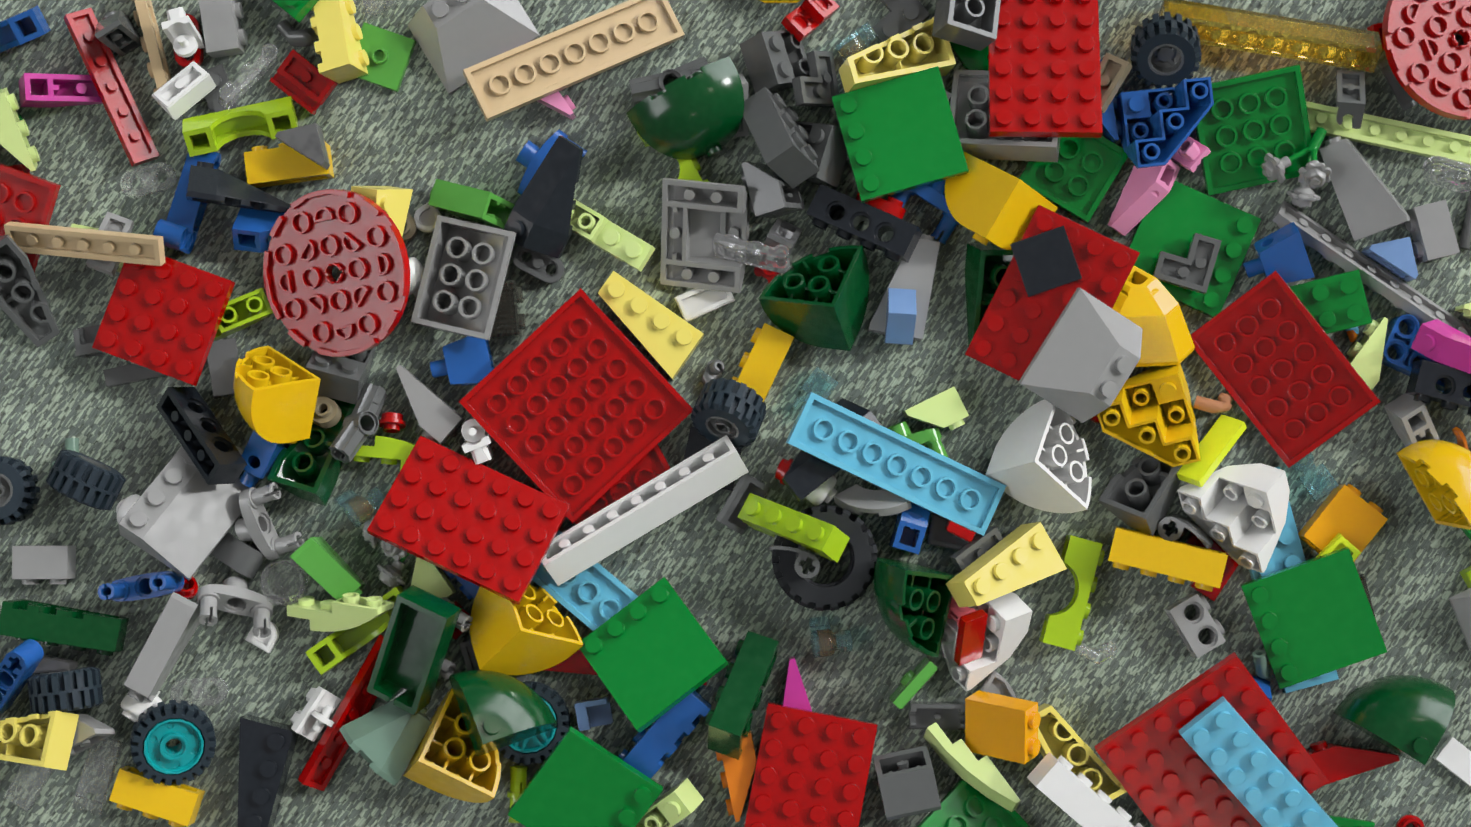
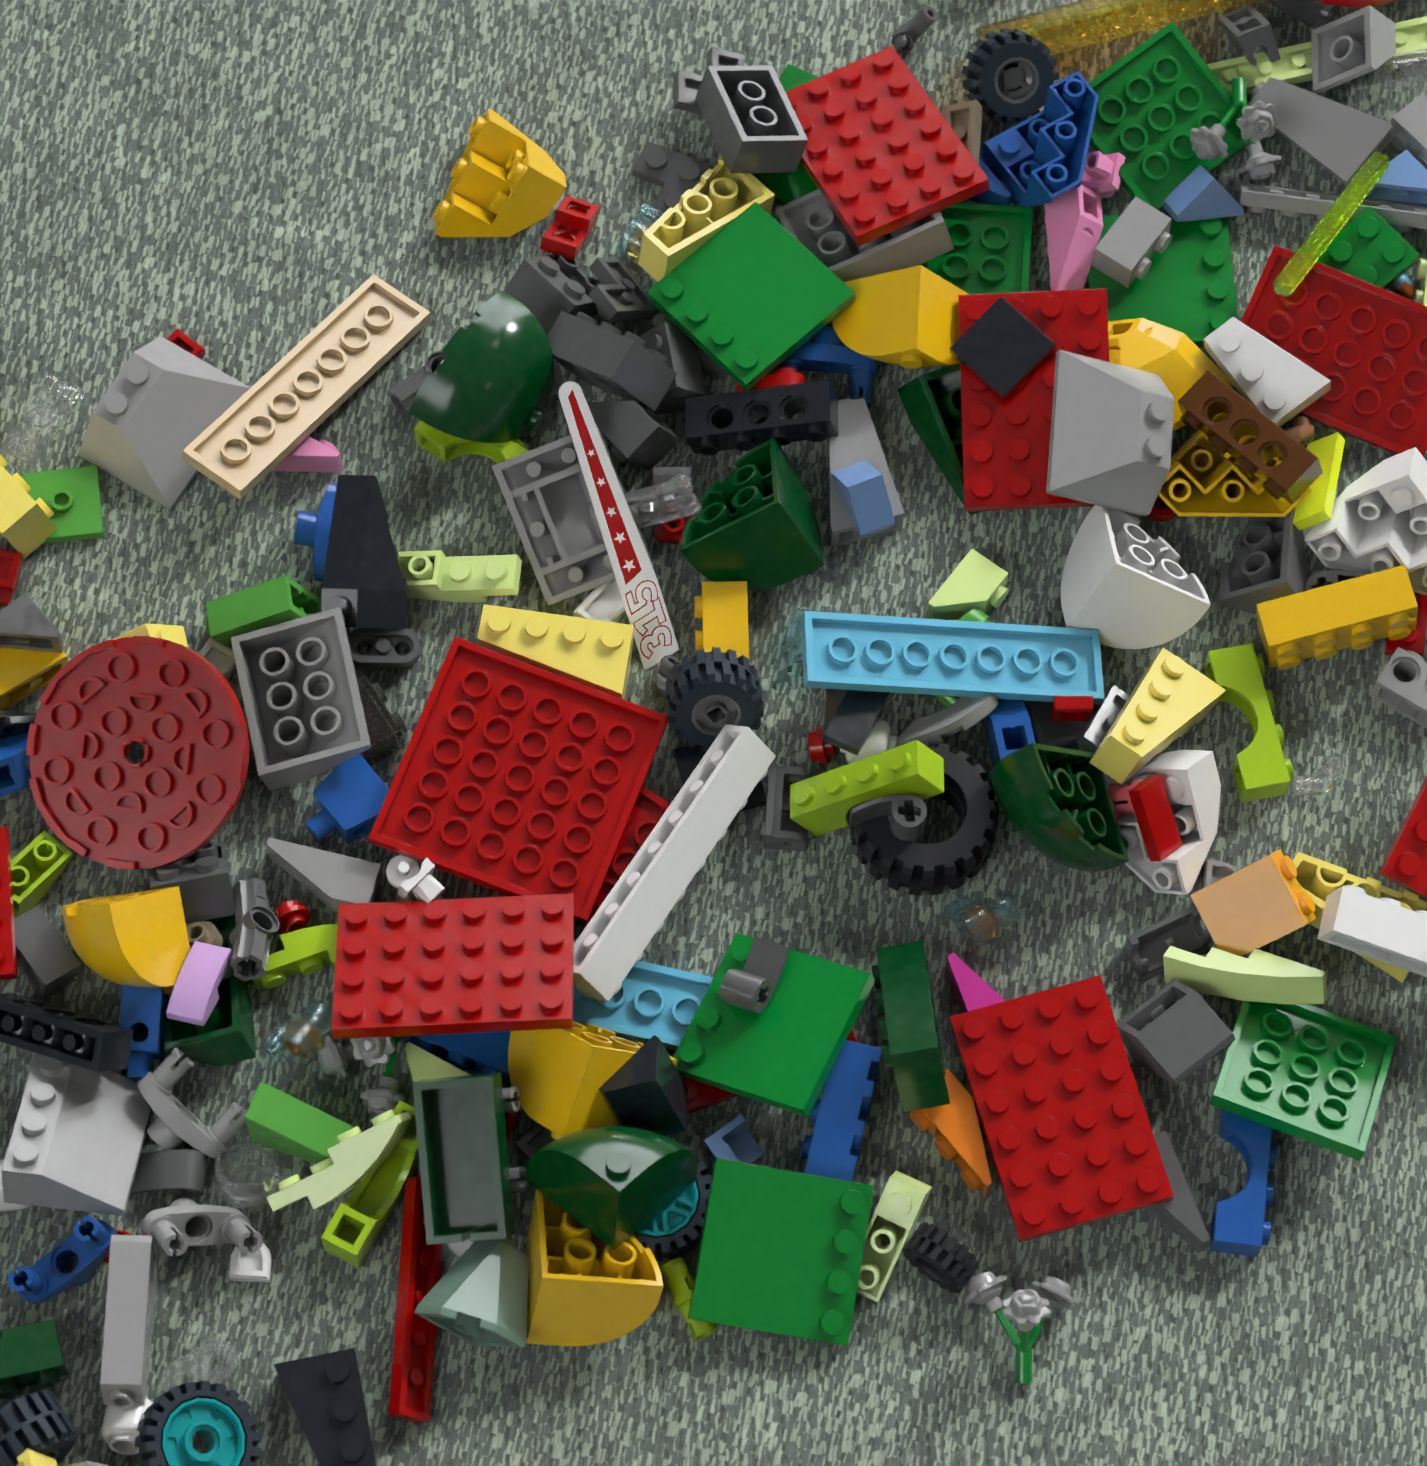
camera: 30 degrees left, 20 degrees down
white hips [290,686,342,742] -> none
bright green plate [889,657,938,709] -> none
dark grey plate [1152,233,1222,294] -> none
blue torso [1243,222,1315,283] -> none
none -> lavender slope [166,941,232,1026]
none -> sticker [558,381,679,671]
none -> black slope [598,1035,688,1136]
none -> dark grey panel [719,937,789,1013]
none -> light grey brick [1092,196,1172,288]
none -> medium blue slope [1163,164,1244,222]
none -> reddish brown brick [1177,370,1322,504]
none -> white wedge [1203,317,1331,427]
none -> clear neon green axle [1273,152,1389,297]
none -> light grey slope [1311,5,1396,94]

